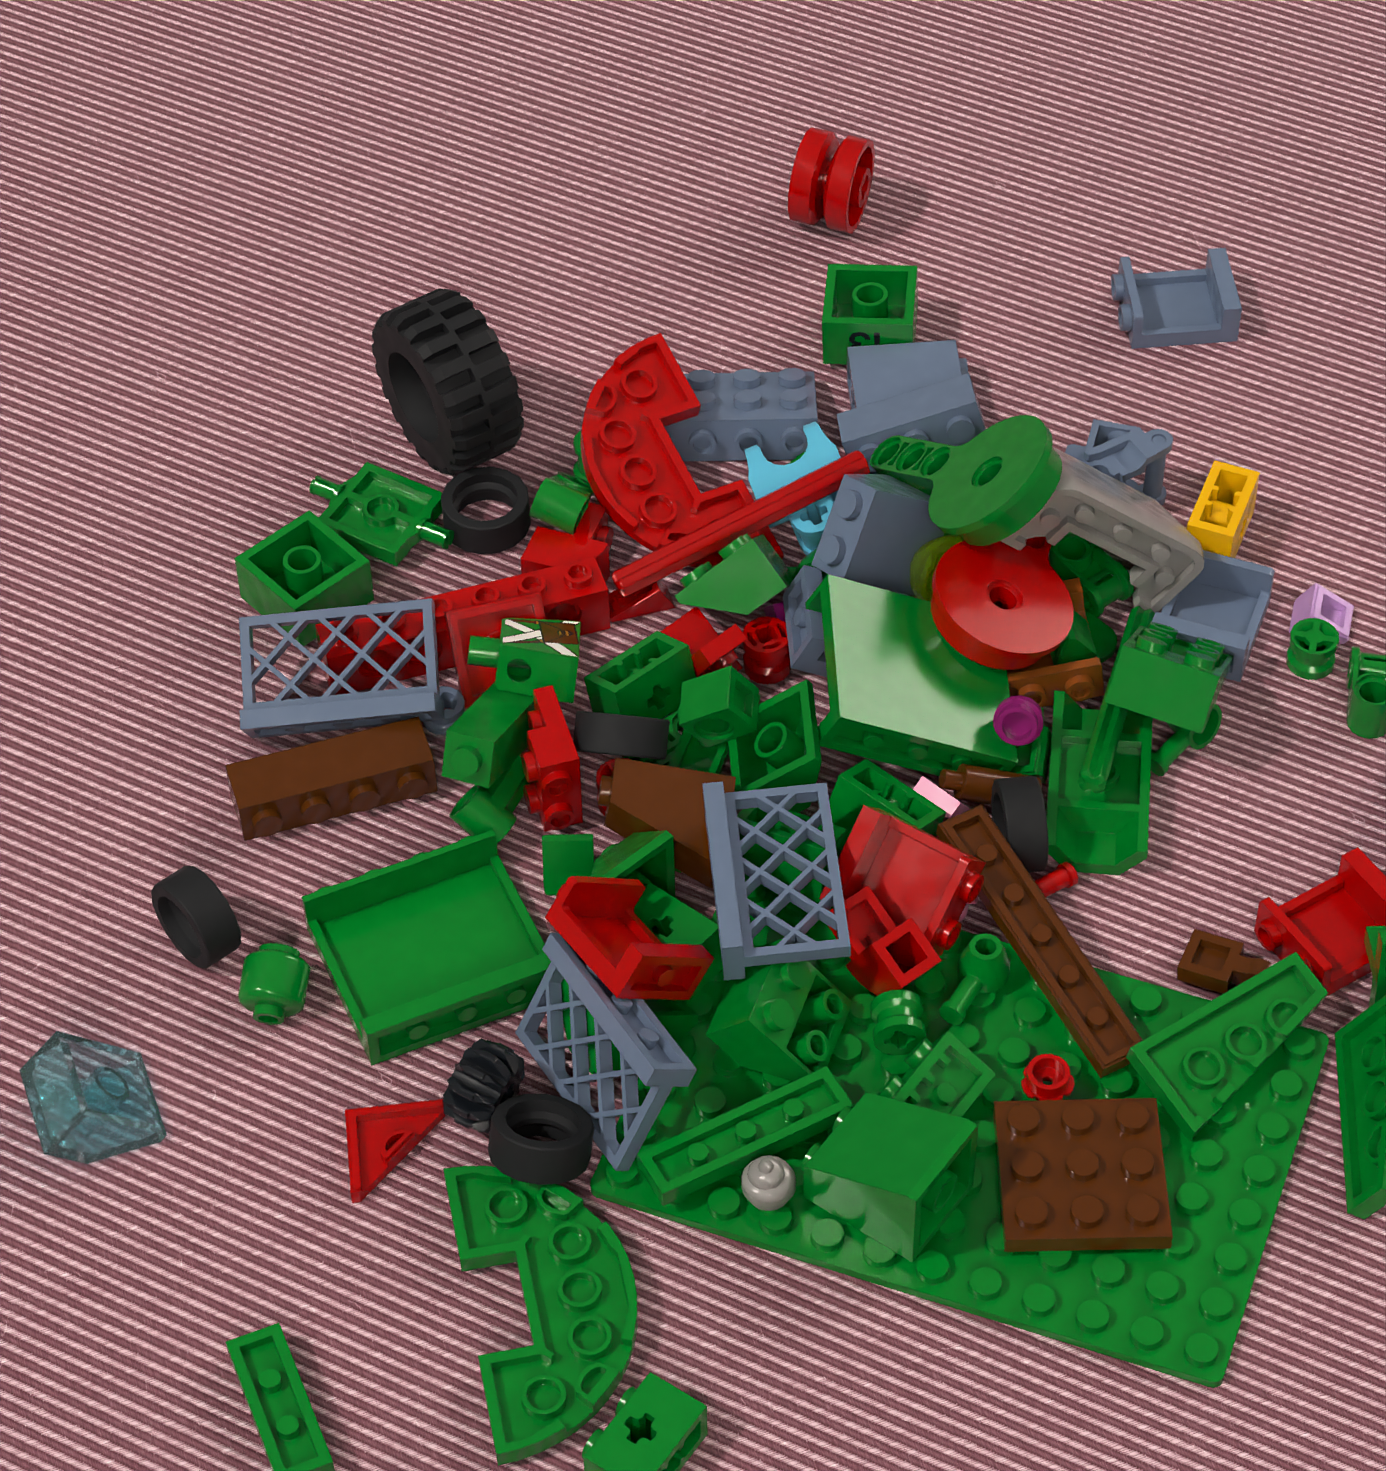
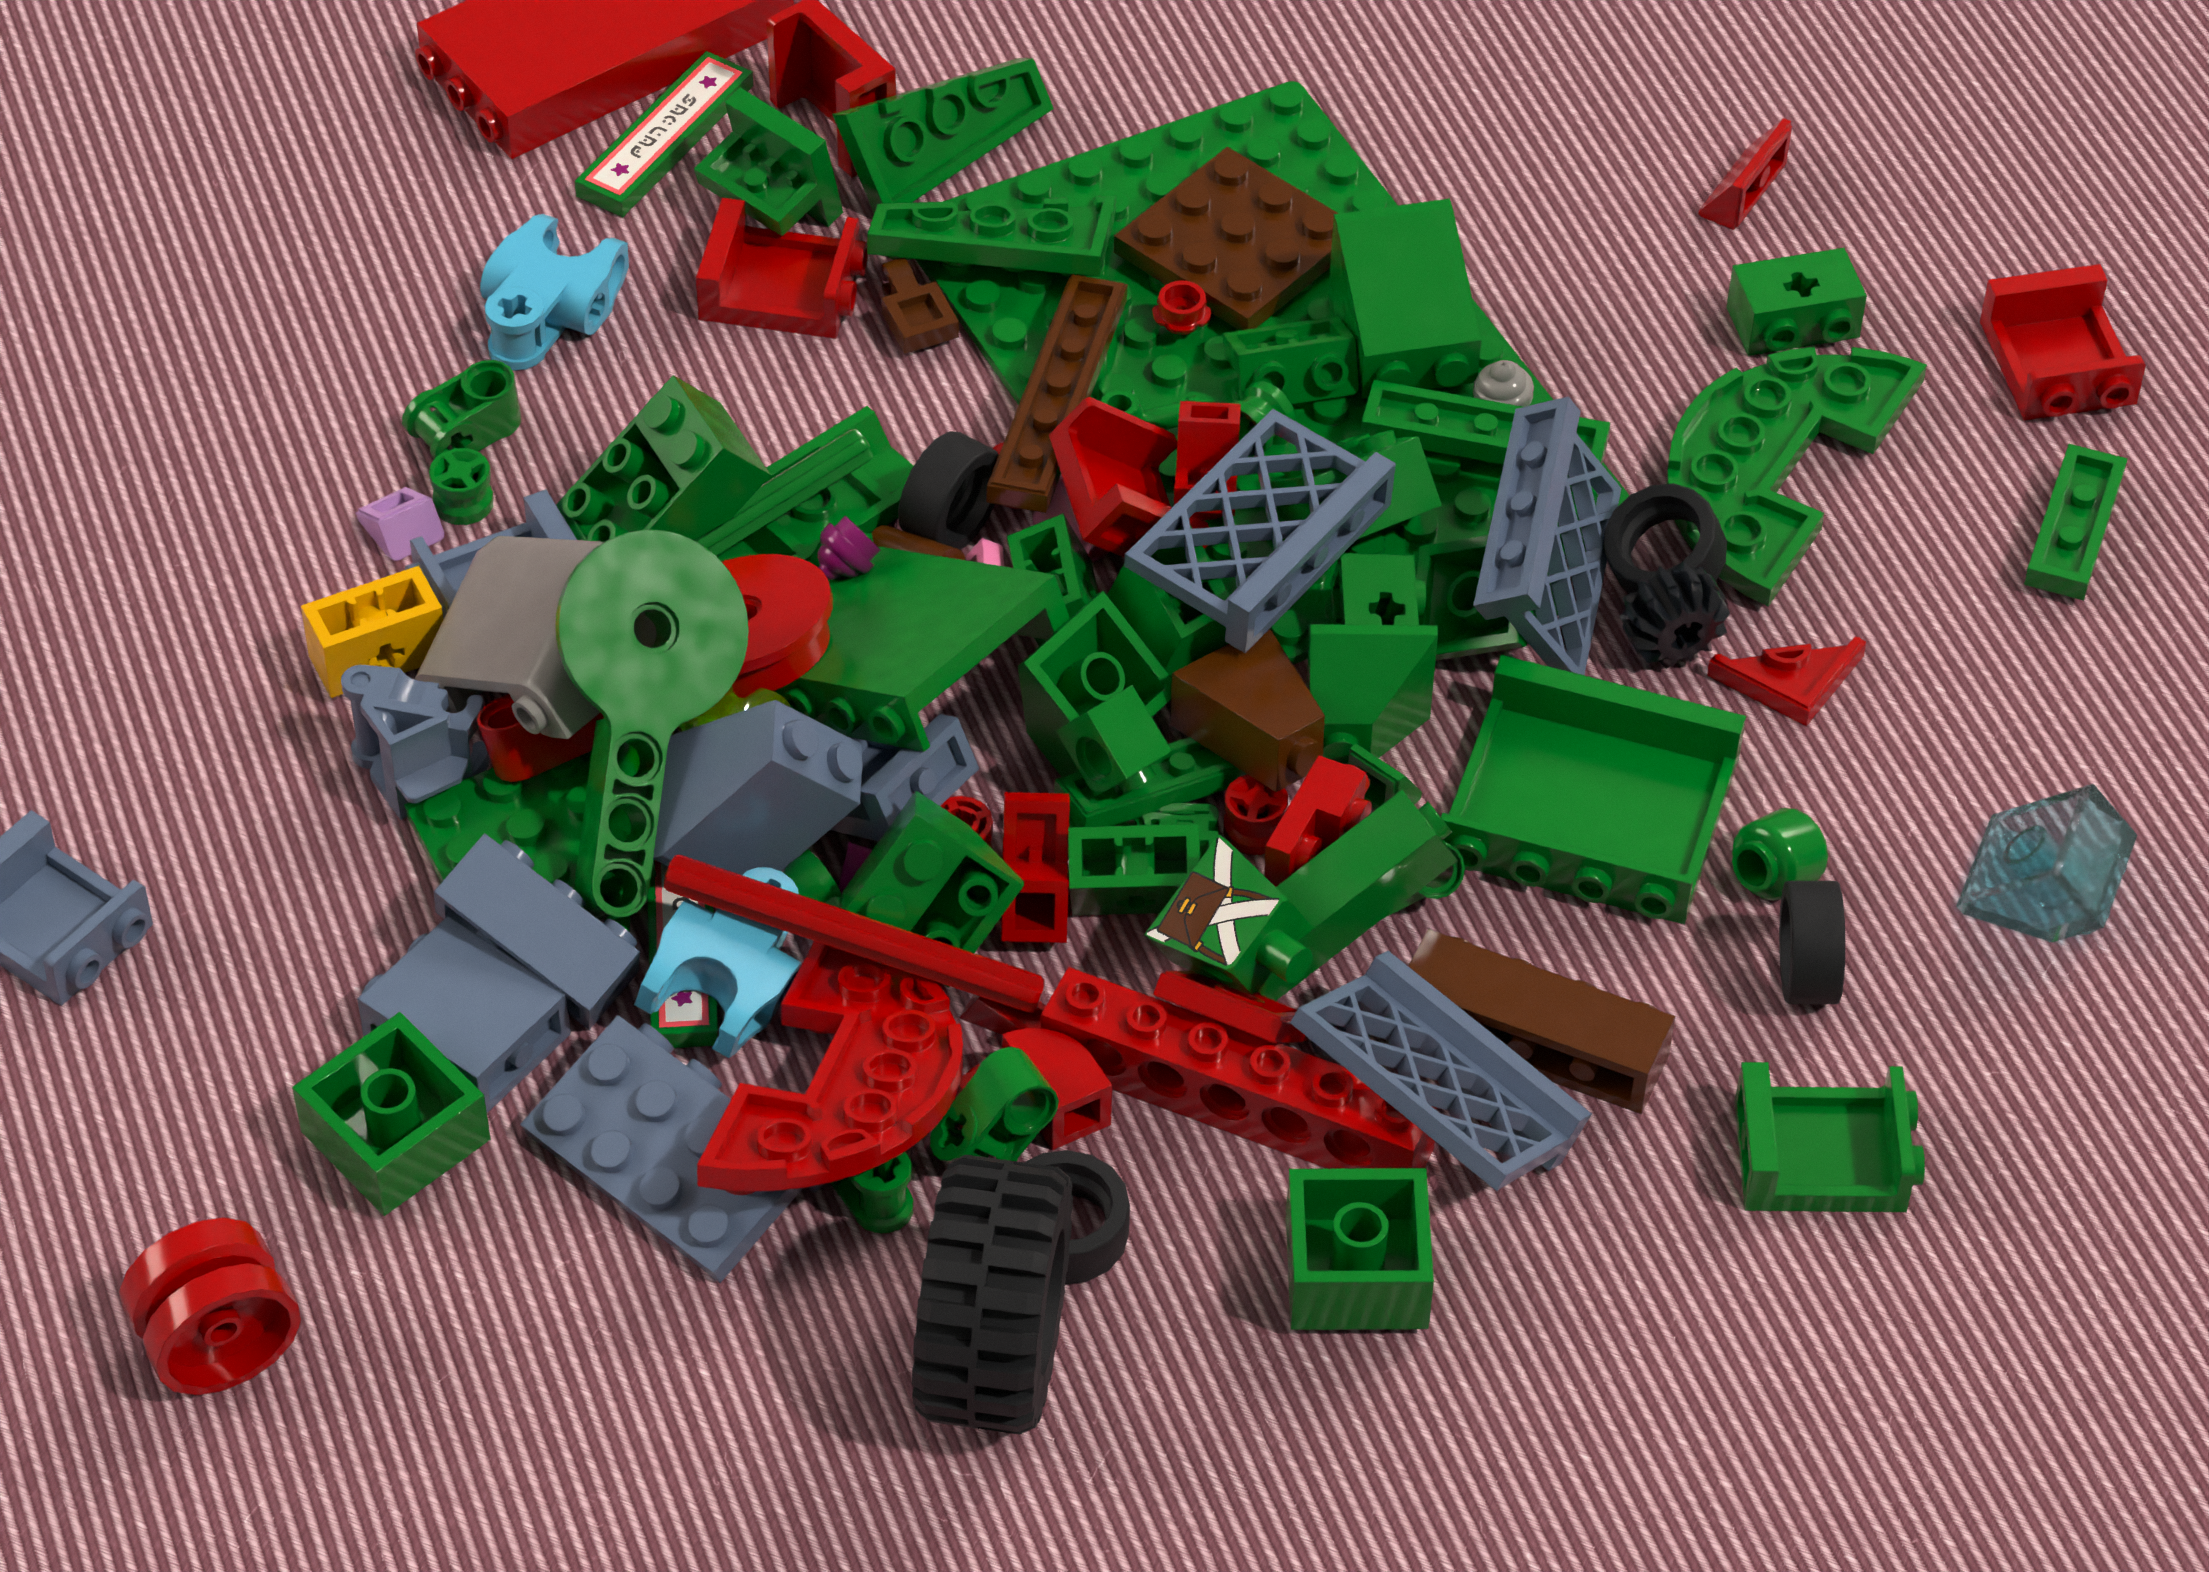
camera: 140 degrees left, 0 degrees up
green plate [309,462,454,567] -> none
red panel [545,876,715,1000] -> none
black tyre [573,711,670,760] -> none
none -> green panel [1735,1062,1925,1212]

